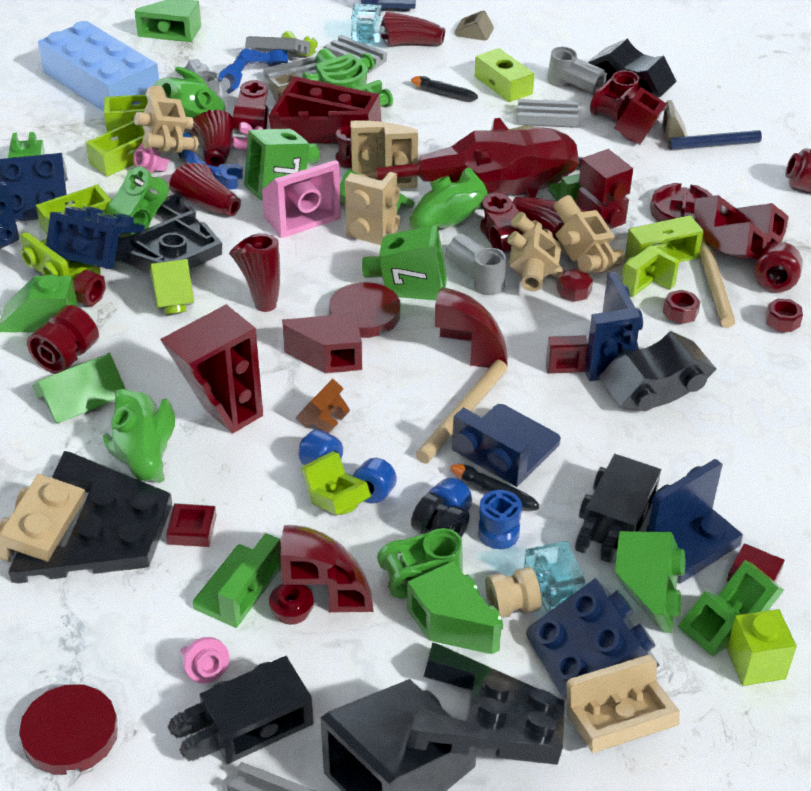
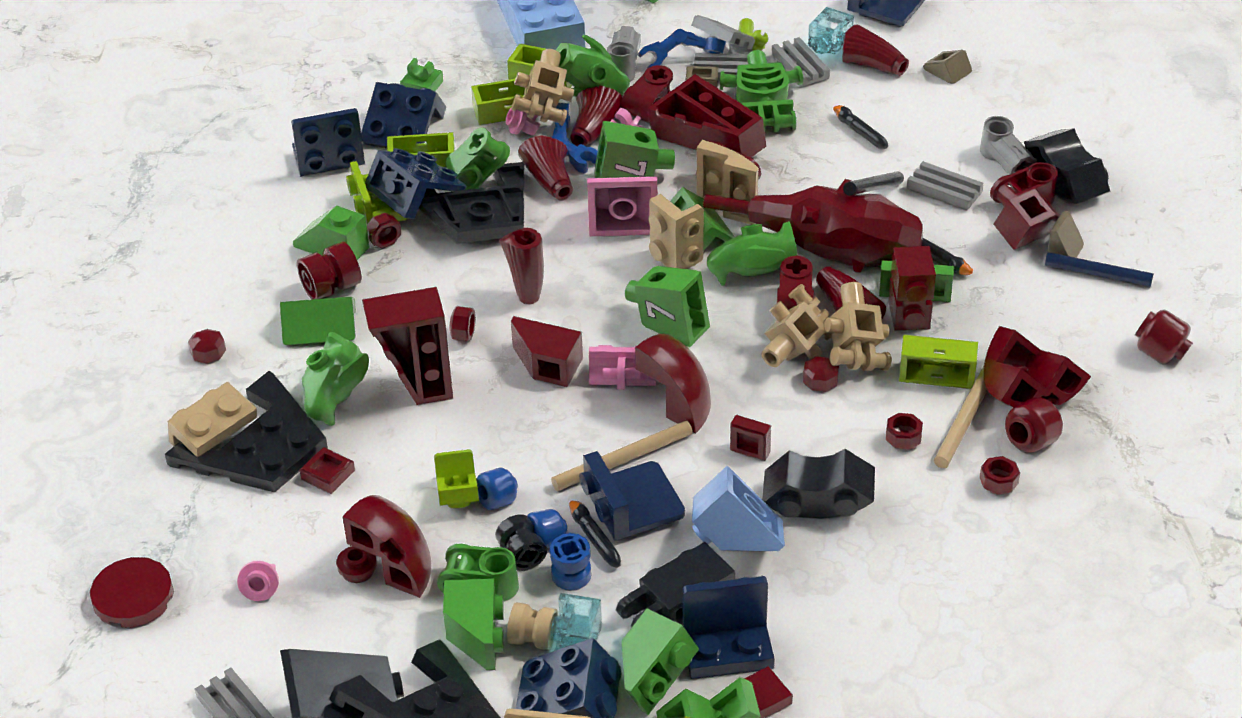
camera: 30 degrees right, 0 degrees up
lime brick [149,259,194,315] -> none
black hinge [167,655,314,765] -> none
bright green panel [193,533,281,628] -> none
dark orange tile [296,378,350,433] -> none
blue piece [298,429,344,465] -> none
tile [329,282,400,338] -> none
light grey piece [446,233,506,295] -> none
lime piece [474,48,535,102] -> none
dark blue bracket [585,272,643,381] -> none
lime bracket [622,245,679,297] -> none
dark red tile [650,183,713,222] -> none
none -> bright pink hips [589,345,656,390]
none -> light blue slope [692,466,785,551]
none -> black bar [843,171,904,196]

